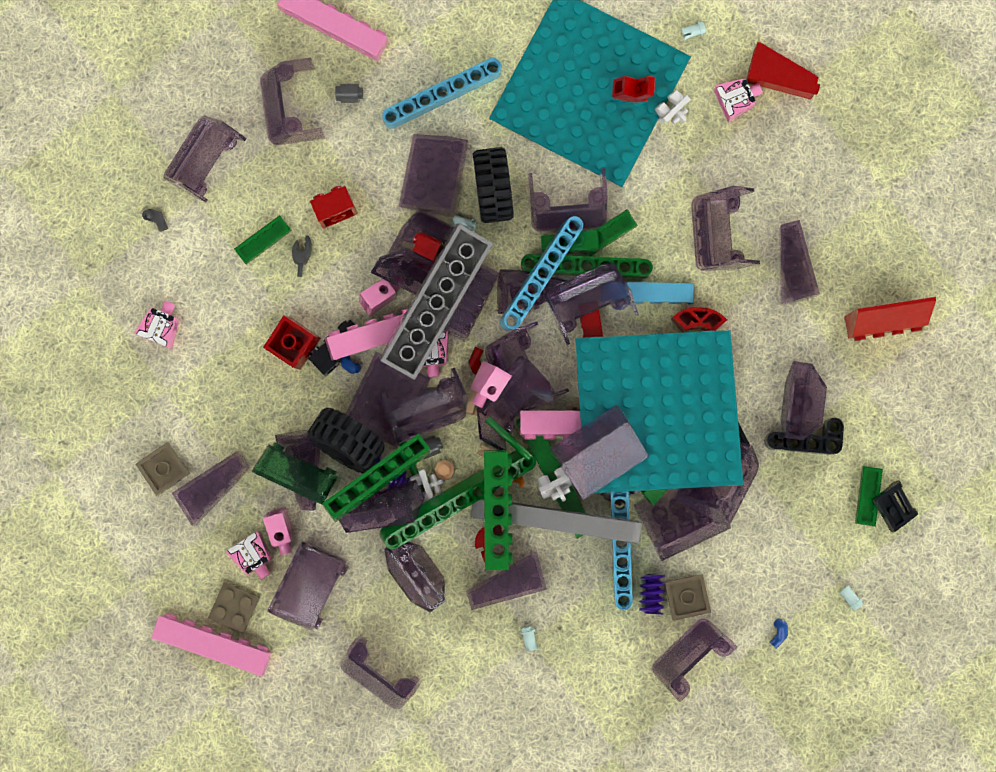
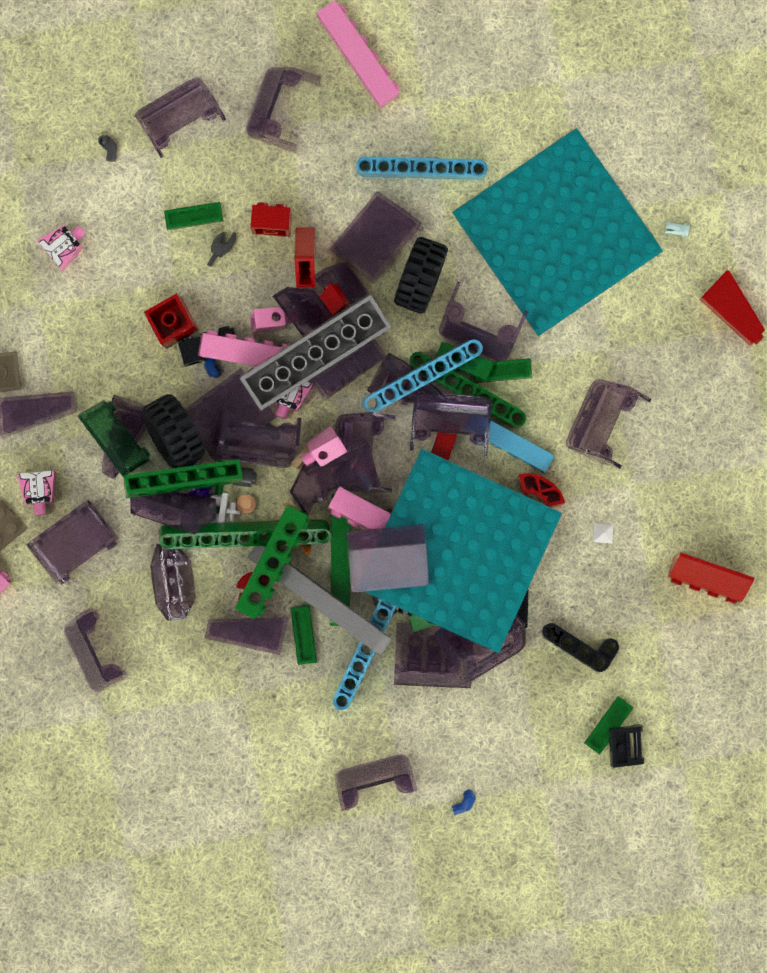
camera: 25 degrees right, 0 degrees up
bright pink torso [263,507,294,555] -> none
dark grey brick [335,84,363,103] -> none
light aqua pin [452,214,477,232] -> none
red arm [468,347,483,375] -> none
green bar [485,416,533,461] -> none
light aqua pin [520,625,538,652] -> none
white hips [538,467,575,502] -> none
red brick [612,76,655,103] -> none
dark purple piece [639,574,665,615] -> none
white hips [655,90,691,125] -> none
dark tan plate [665,574,711,621] -> none
torso [714,79,762,122] -> none
wedge [779,220,820,306] -> none
wedge [780,361,827,441] -> none
light aqua pin [839,585,863,611] -> none
none -> green plate [290,605,317,665]
none -> red slope [294,227,316,288]
none -> white slope [593,523,613,543]

